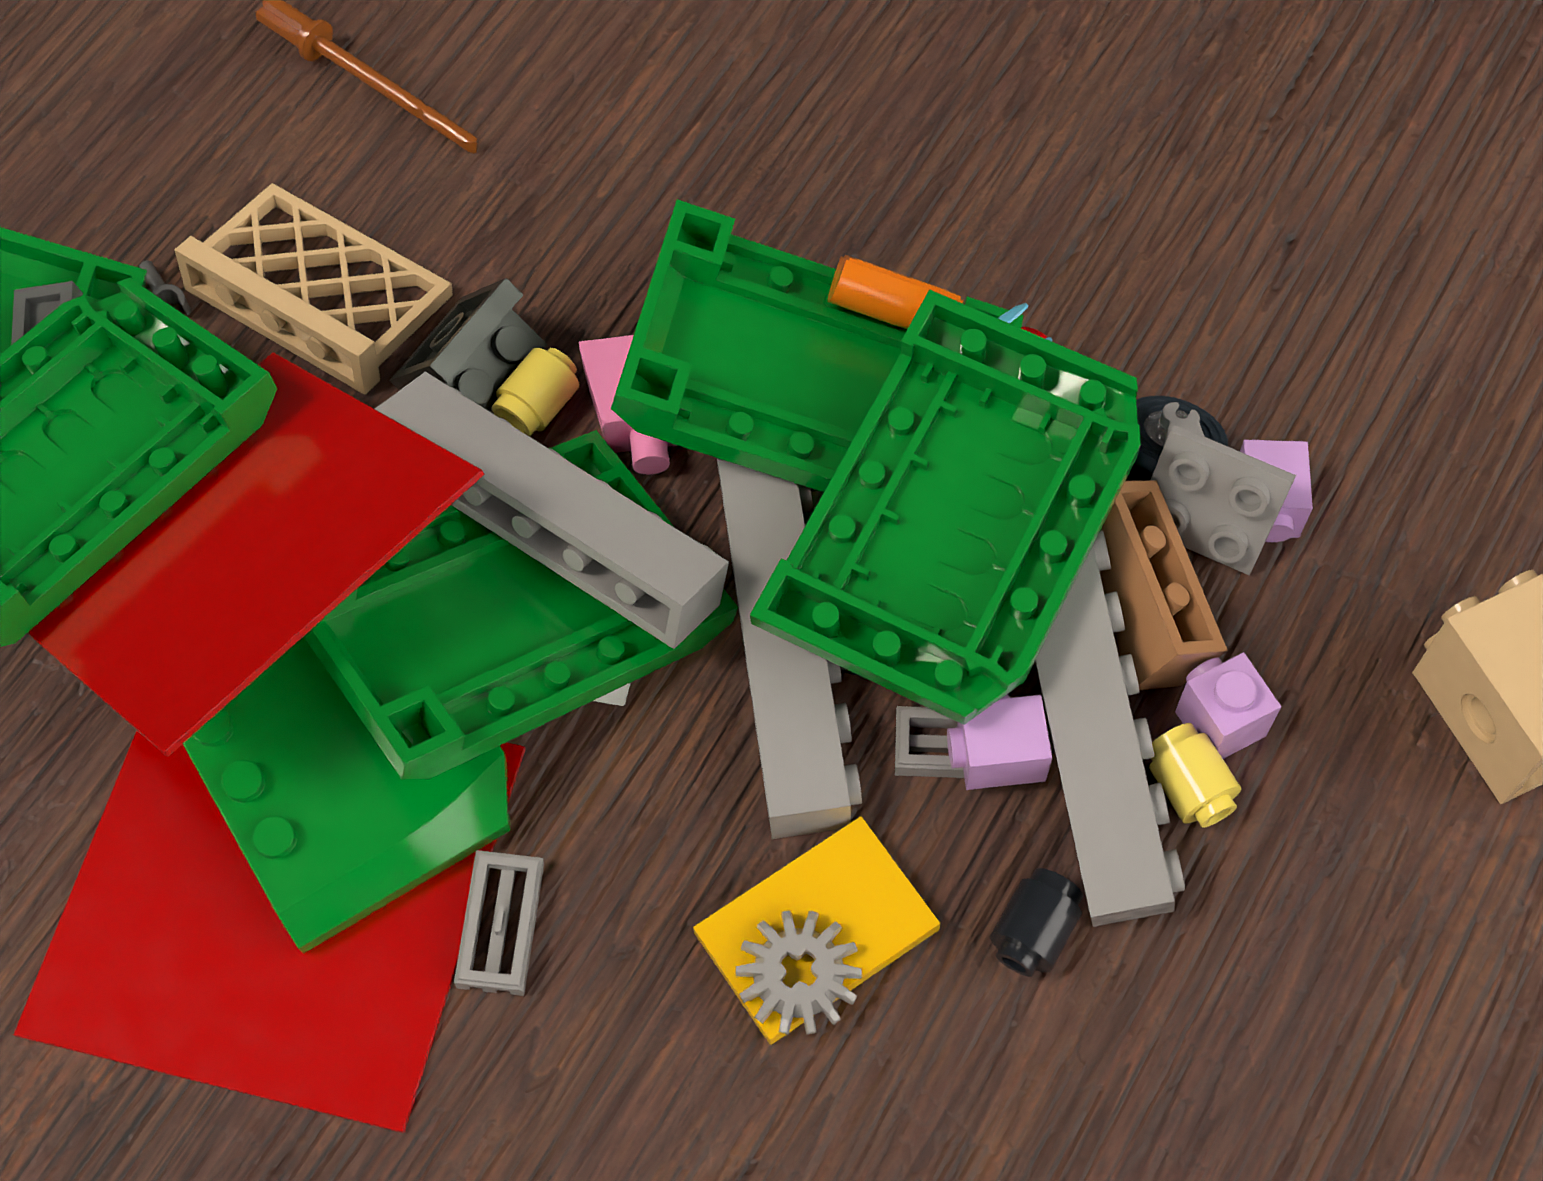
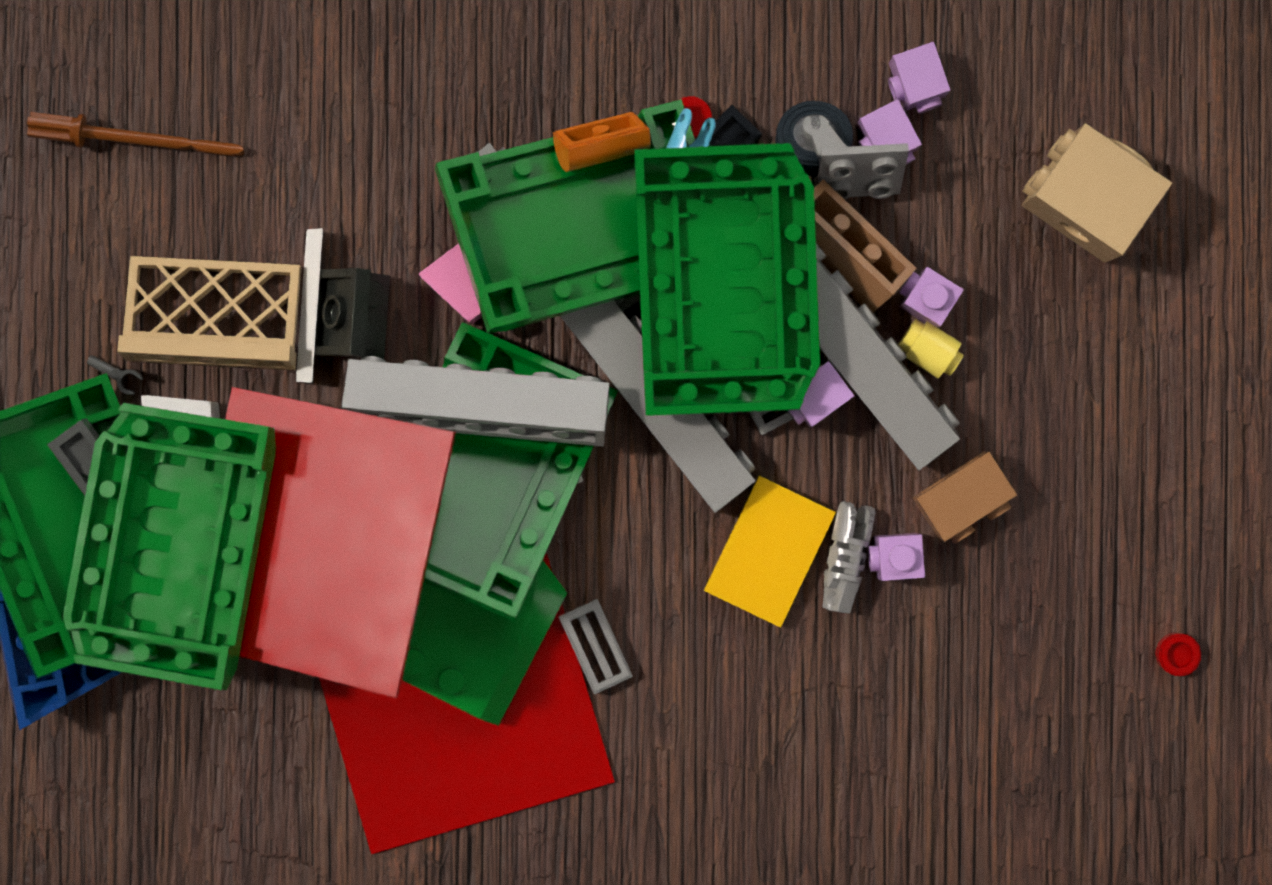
camera: 35 degrees left, 25 degrees up
light yellow brick [492,348,579,437] -> none
light grey gear [736,910,862,1035] -> none
black brick [990,868,1083,977] -> none
none -> white sticker [296,228,323,383]
none -> light grey hinge [822,501,876,614]
none -> lavender brick [868,533,925,581]
none -> lavender brick [888,42,950,113]
none -> medium nougat brick [912,452,1017,544]

